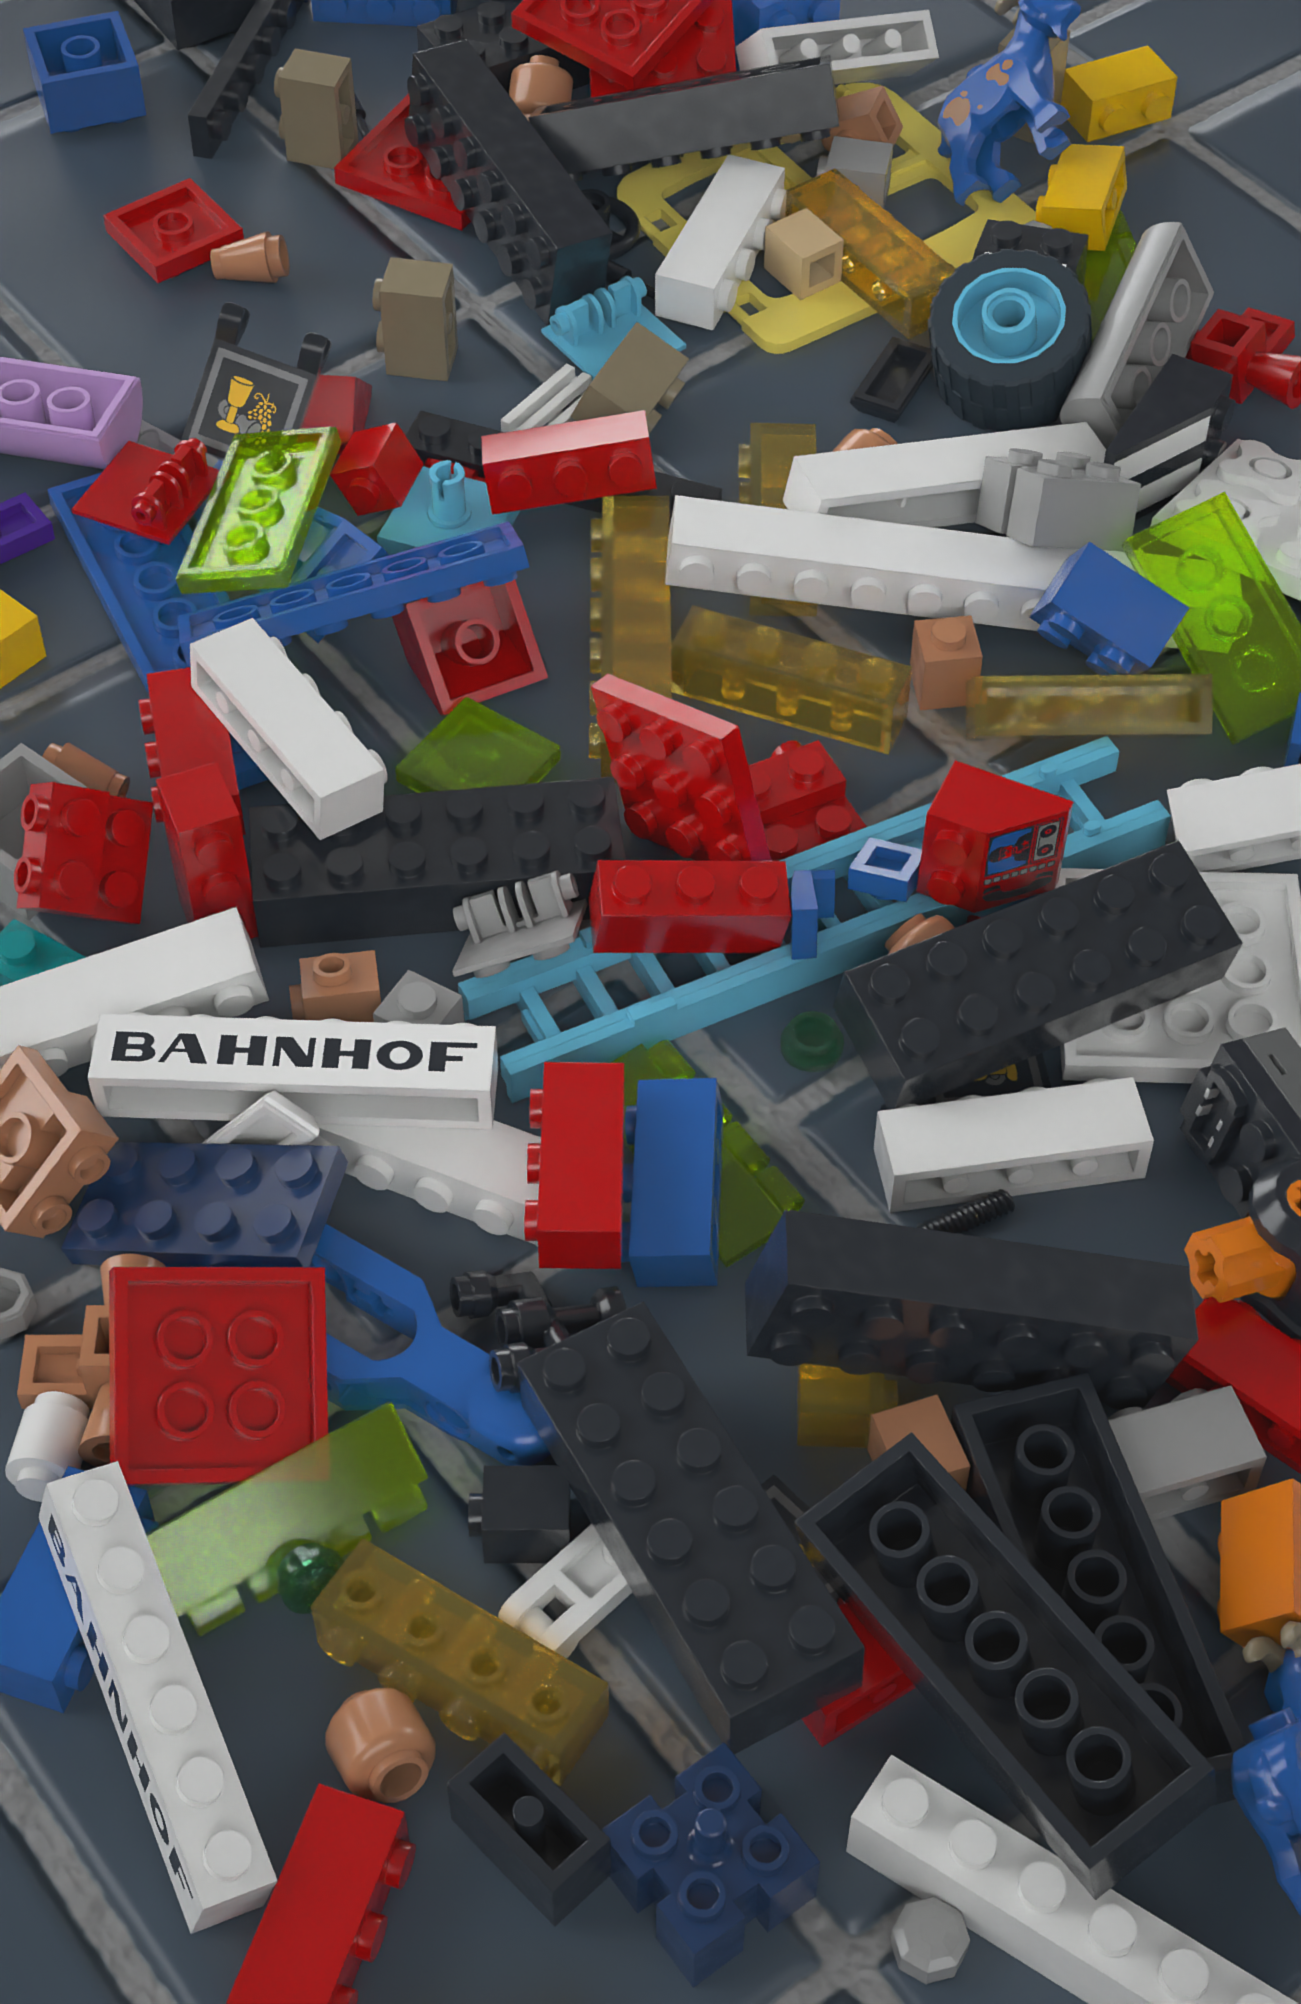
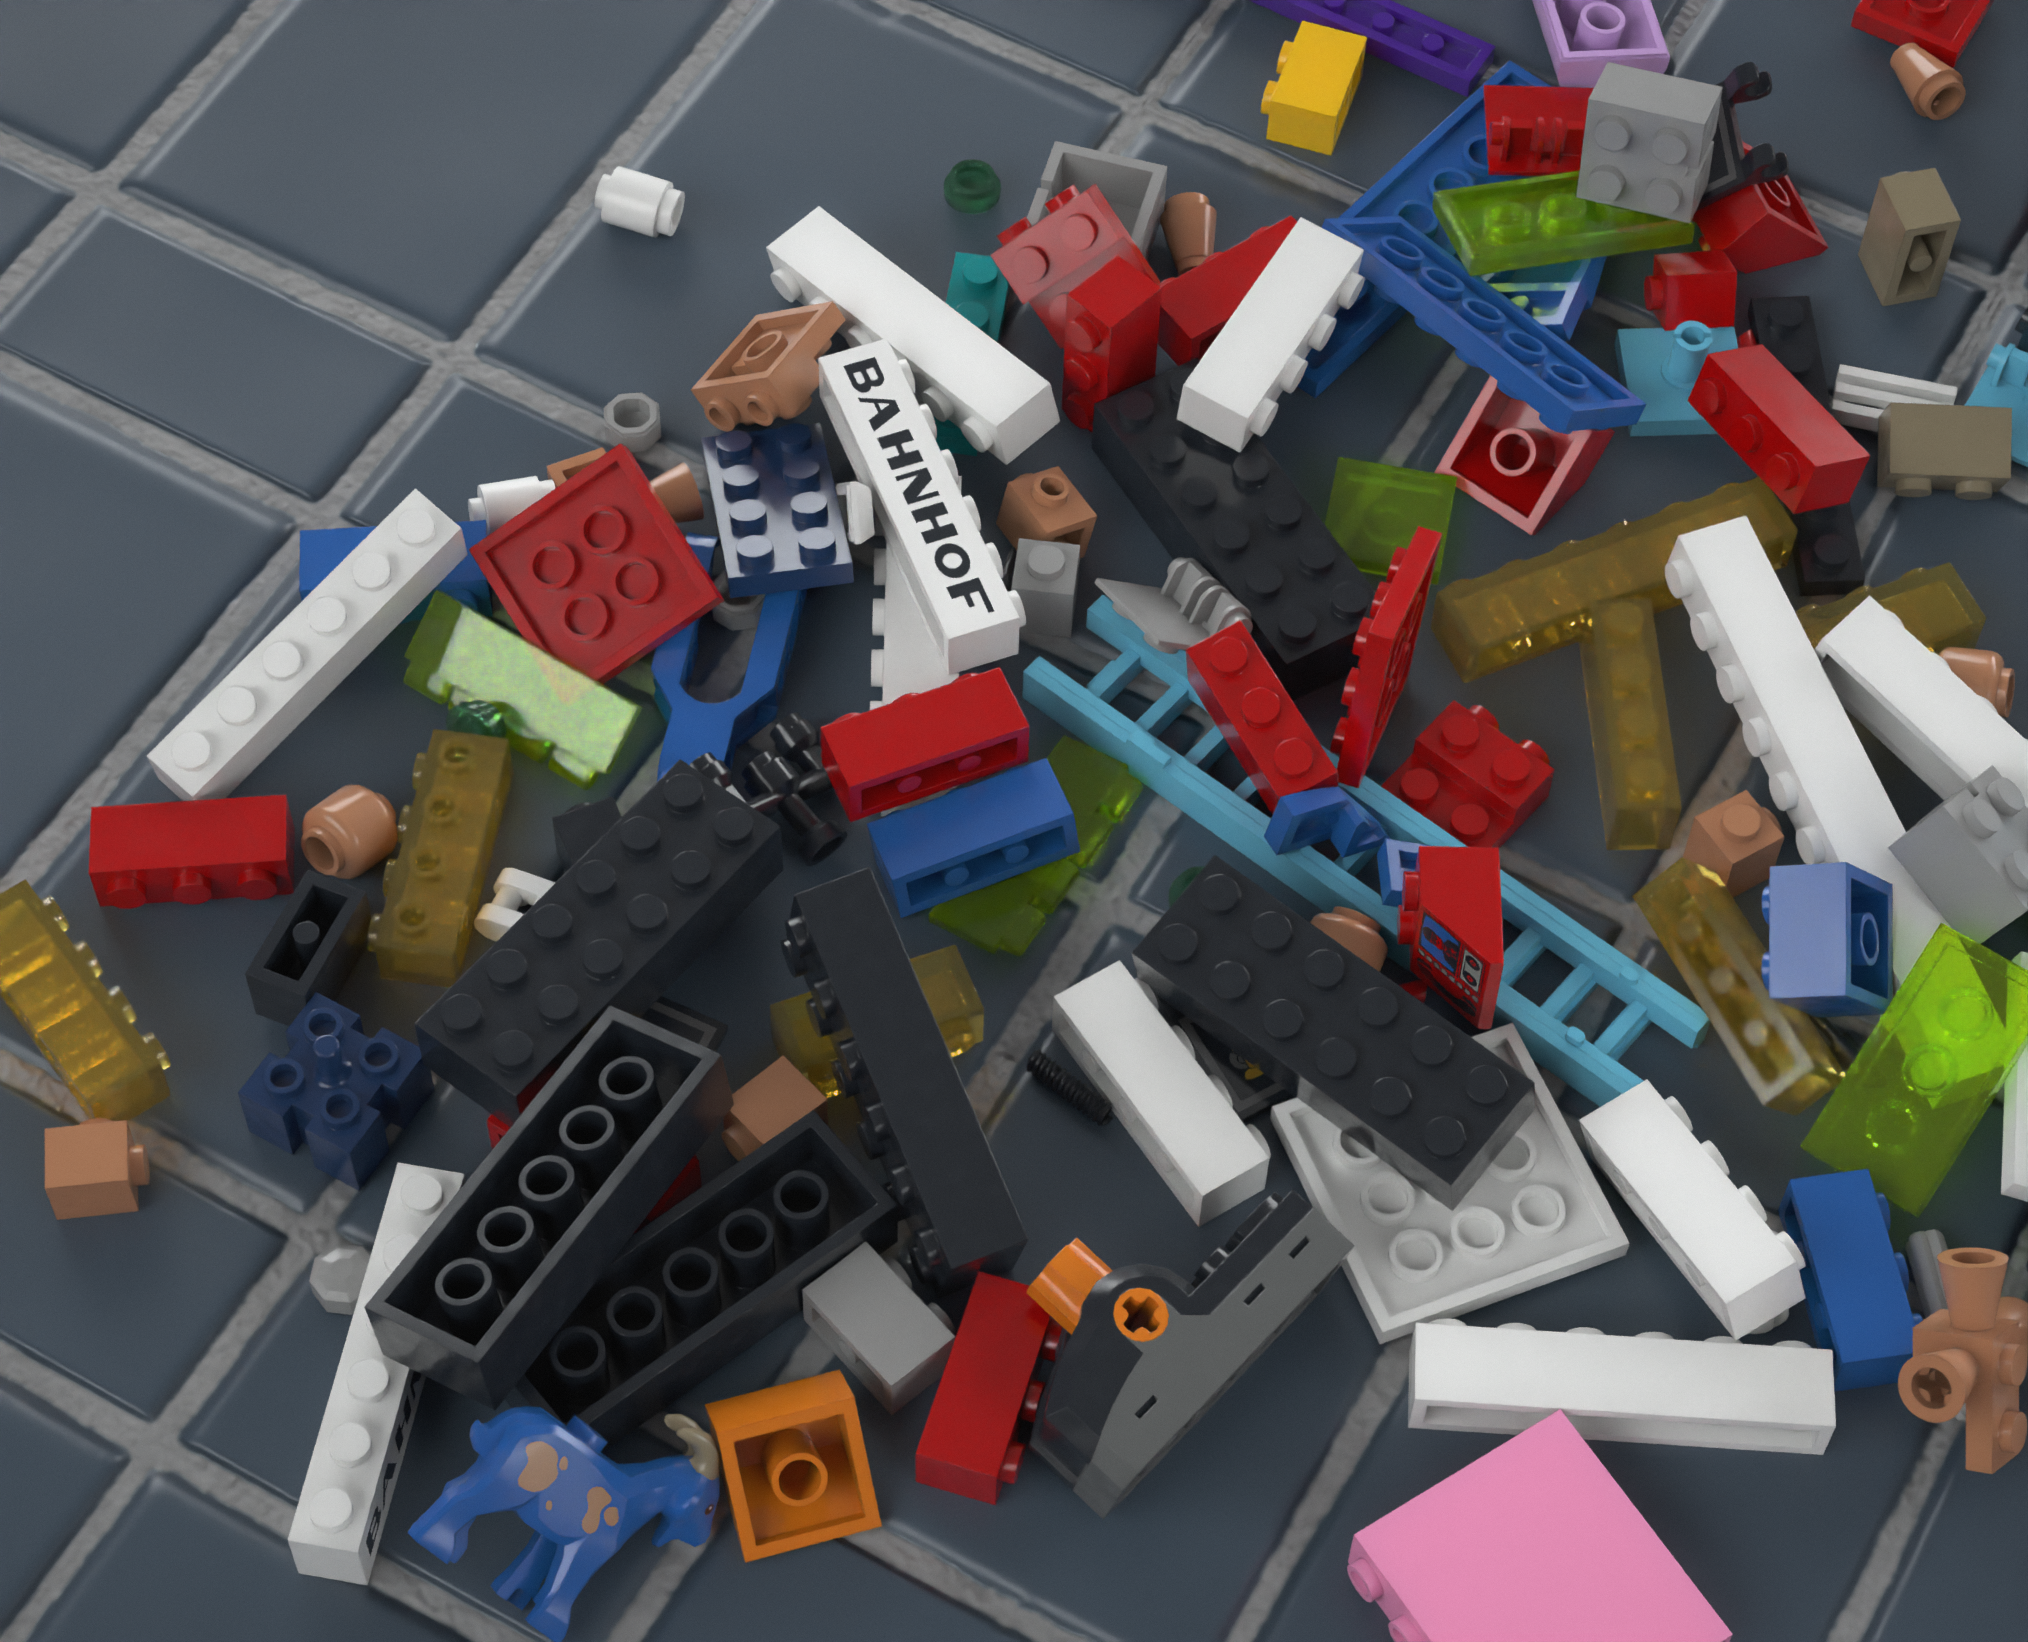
camera: 65 degrees right, 5 degrees up
none -> light grey piece [1576,62,1723,223]

